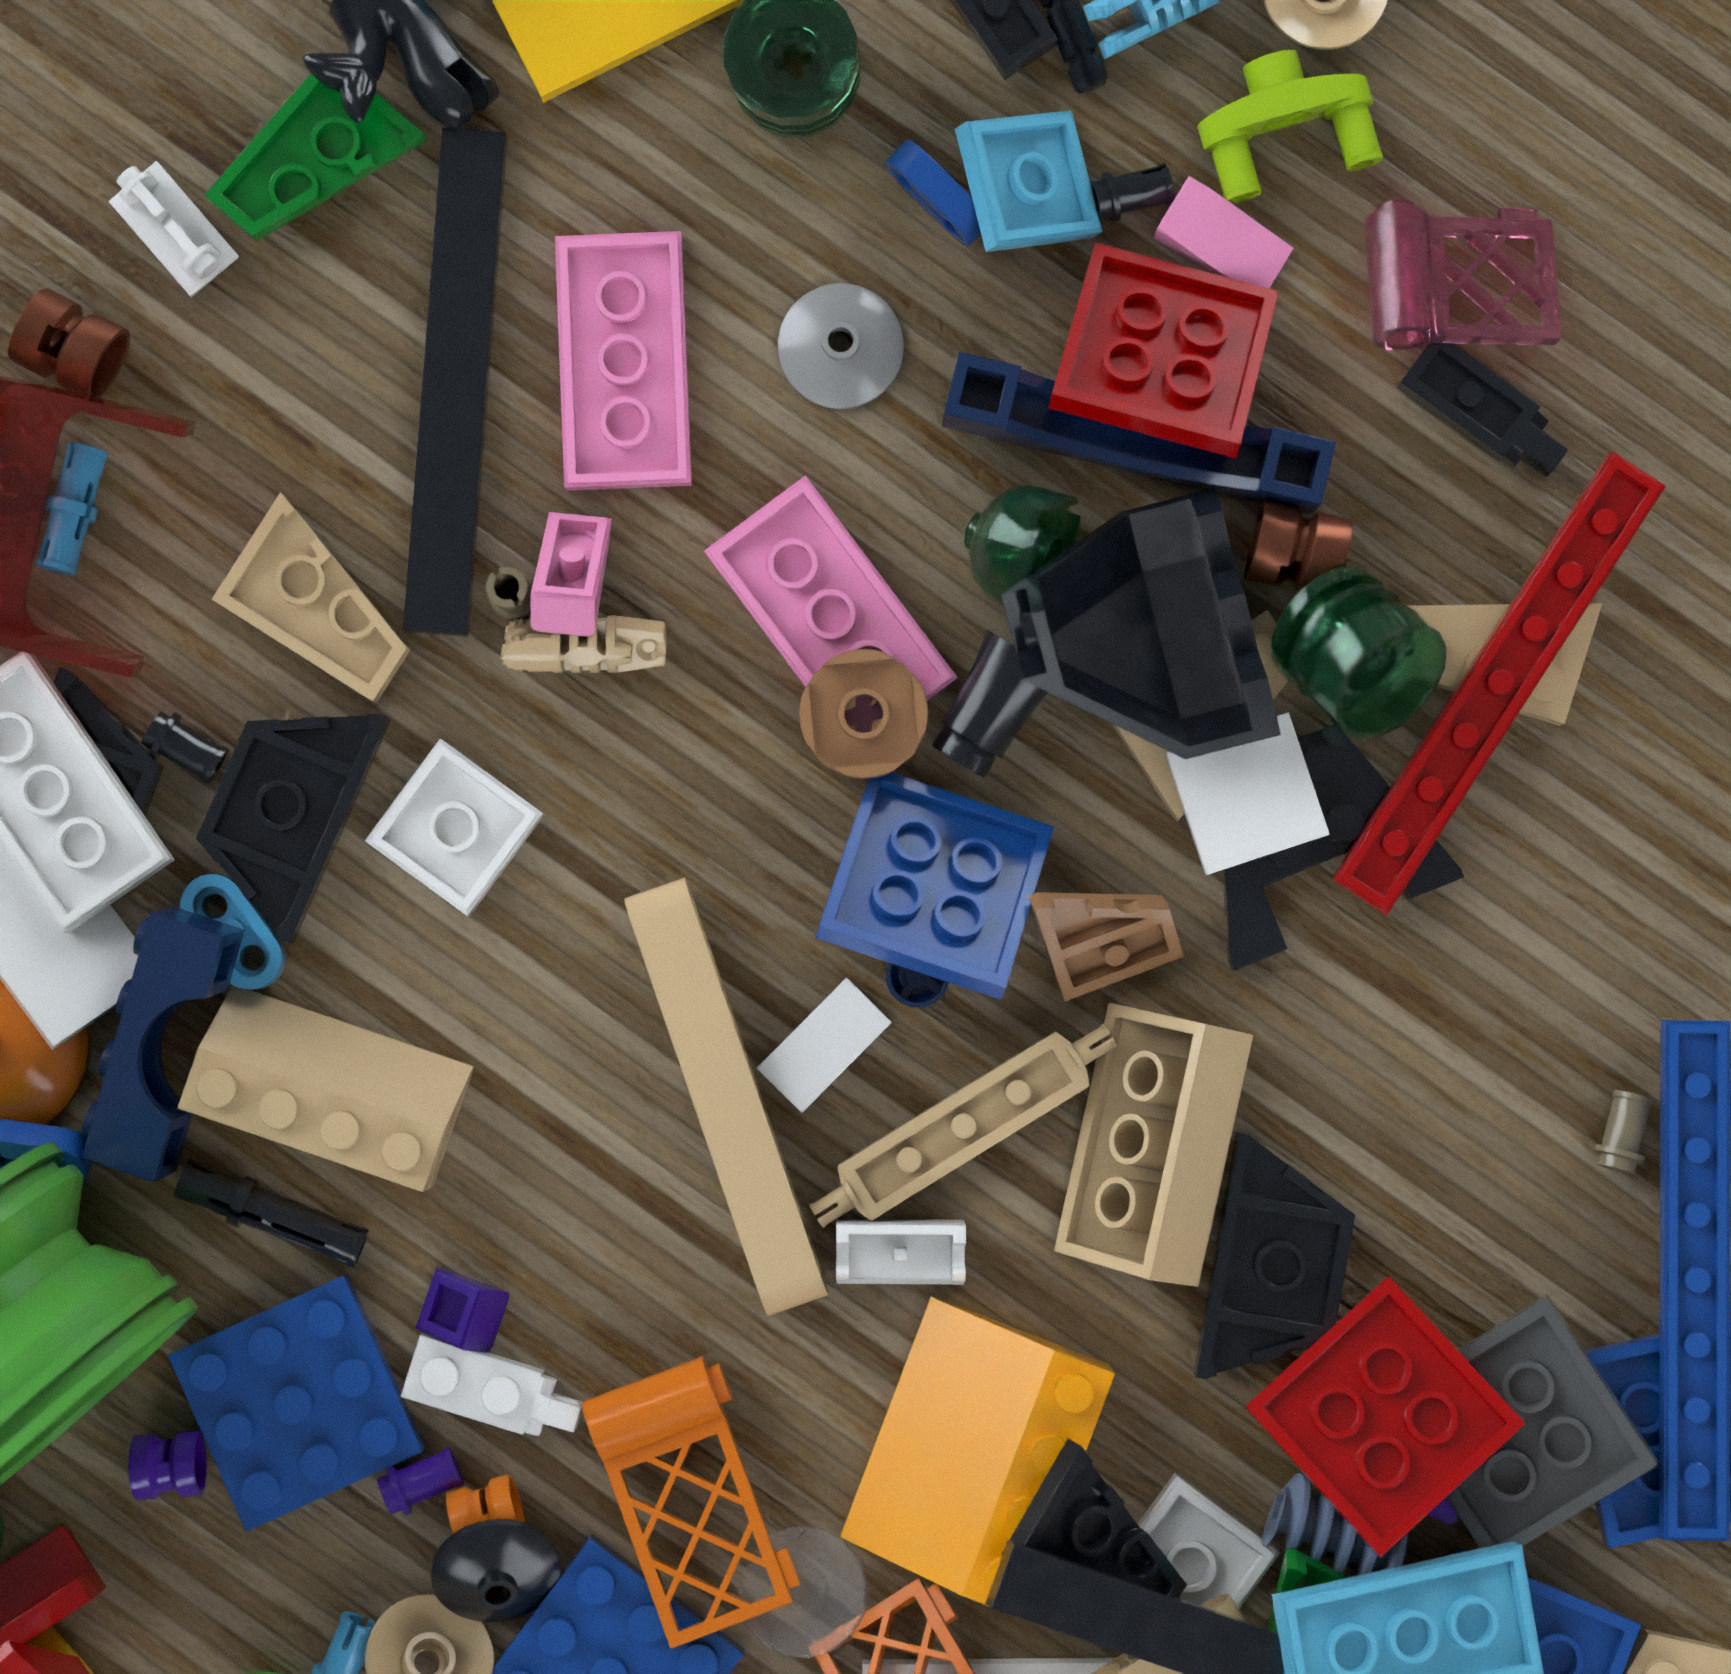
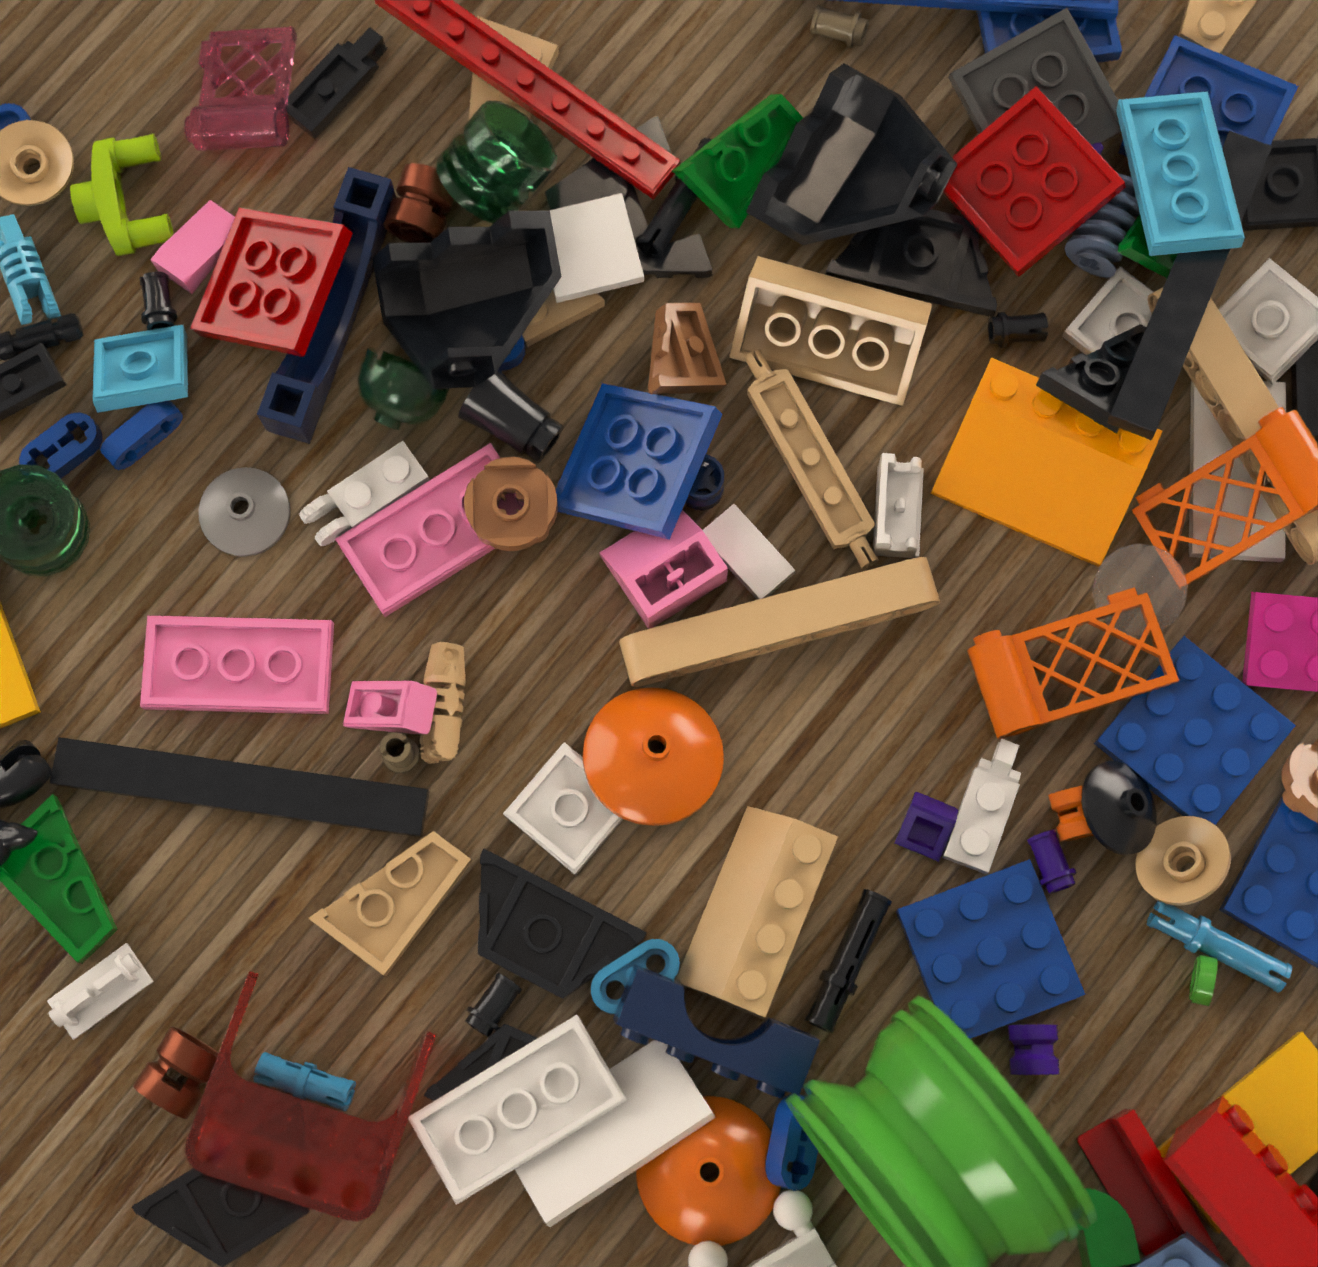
camera: 80 degrees left, 10 degrees down
none -> blue beam [19,412,102,485]
none -> white hinge [299,441,430,546]
none -> orange dish [583,687,724,826]
none -> bright pink slope [599,510,728,629]
none -> black pin [637,138,712,258]
none -> green wing [672,94,803,228]
none -> black panel [746,63,957,245]
none -> black pin [988,312,1048,348]

